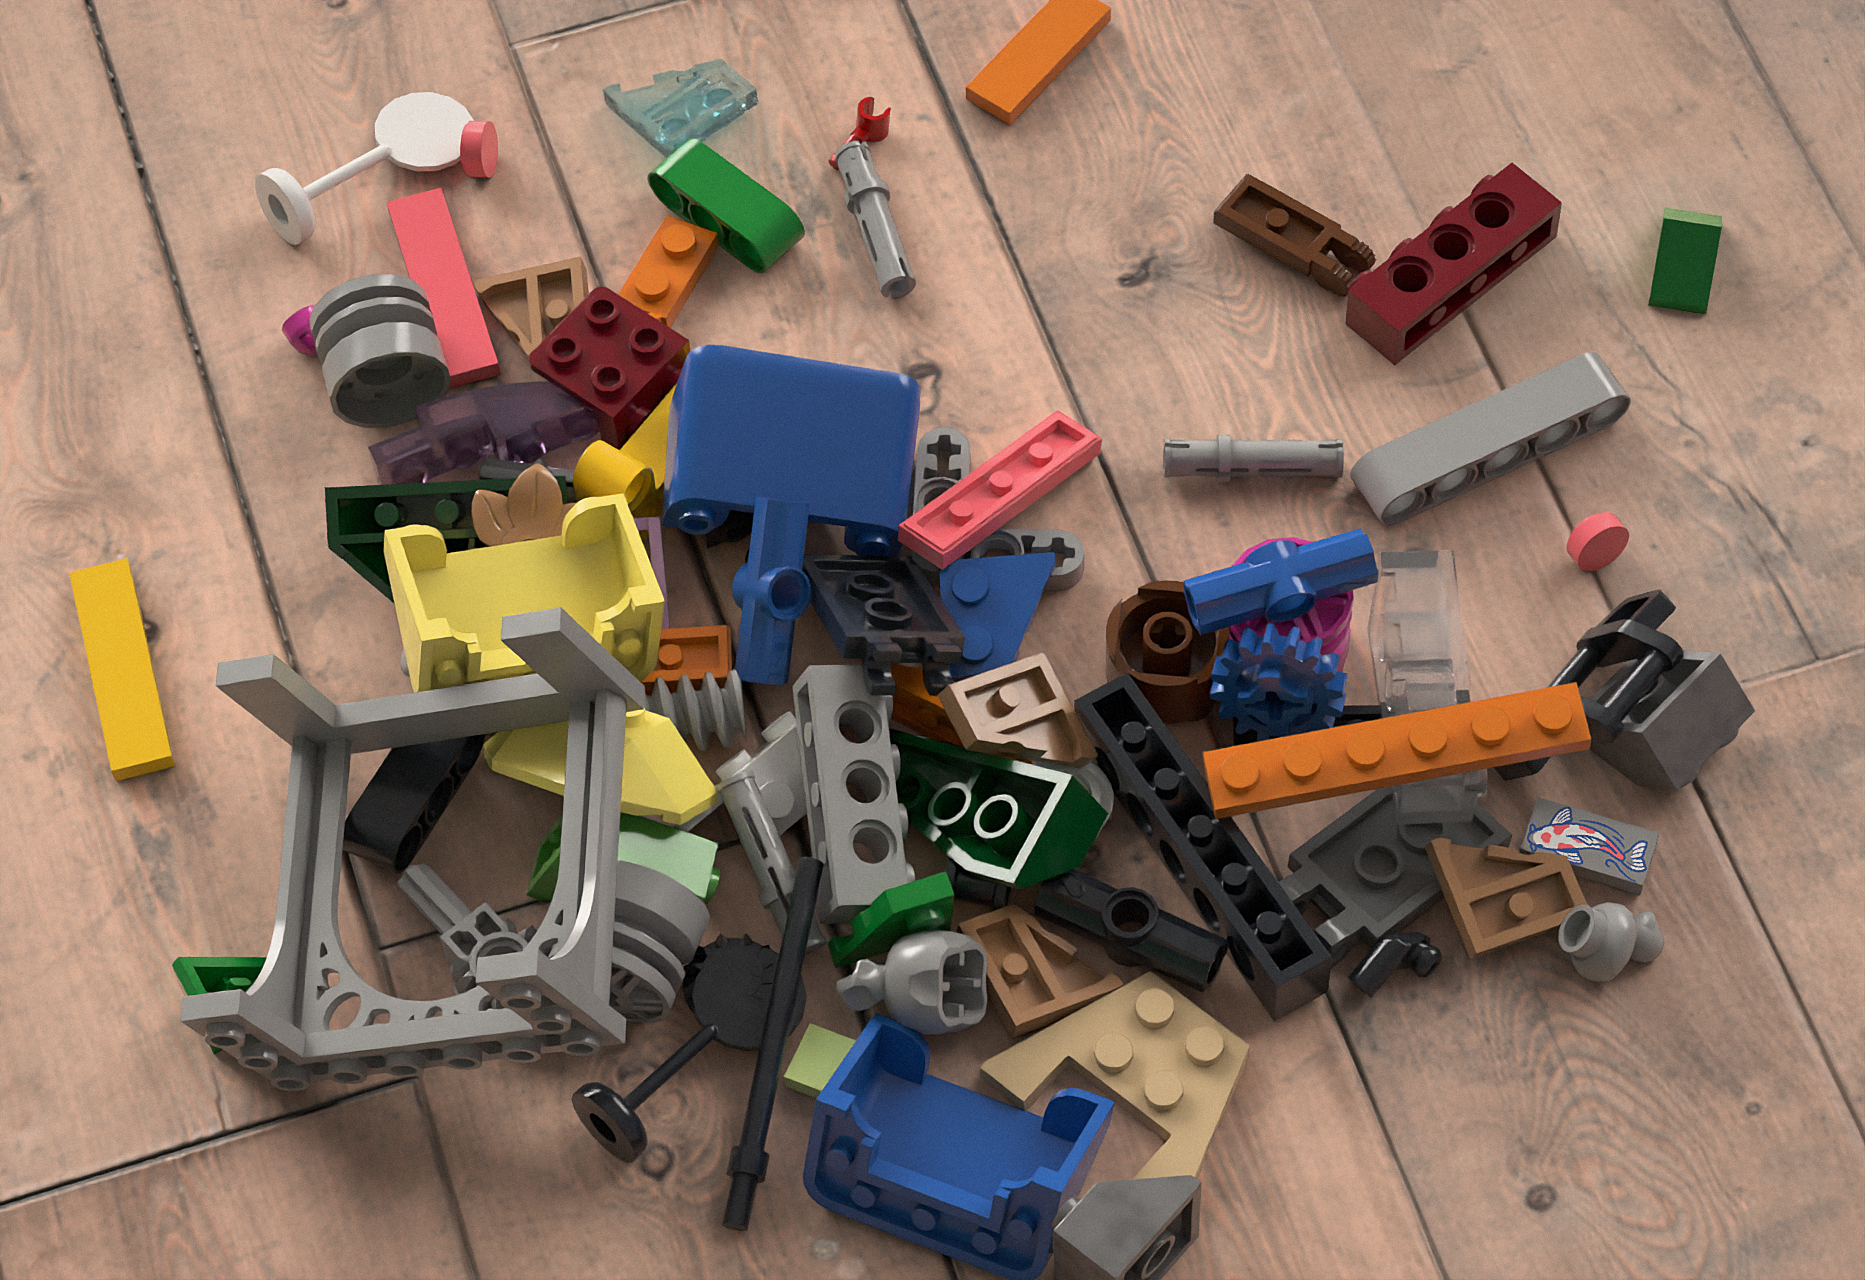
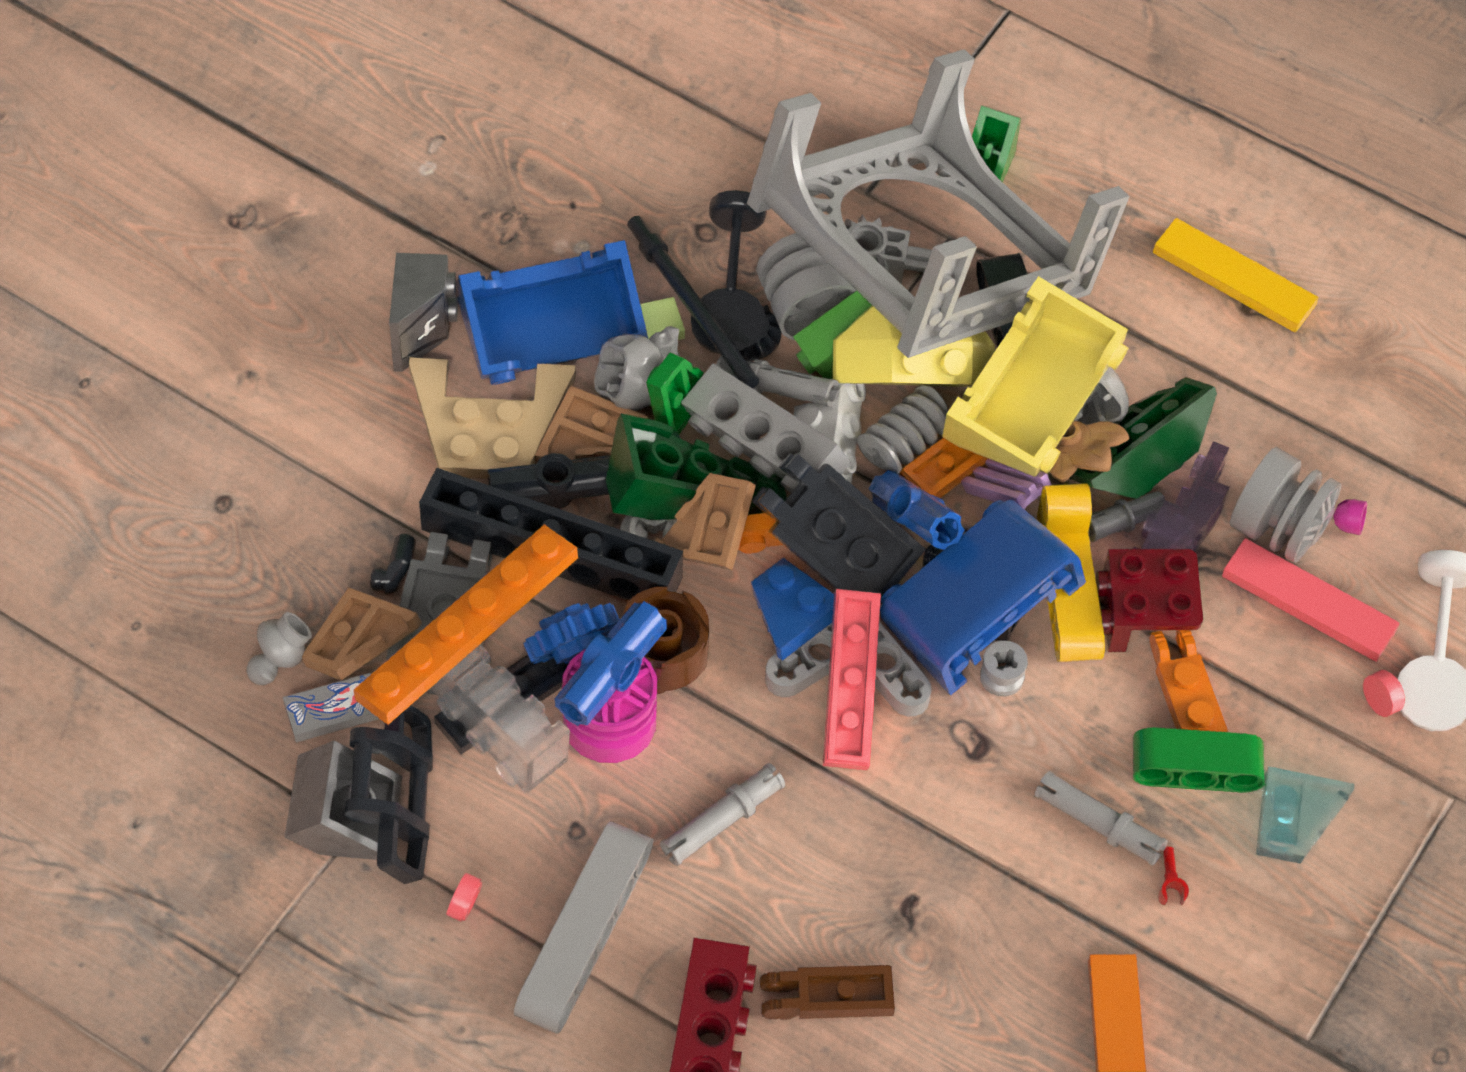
camera: 135 degrees right, 0 degrees up
medium nougat wing [474,257,589,360] -> none

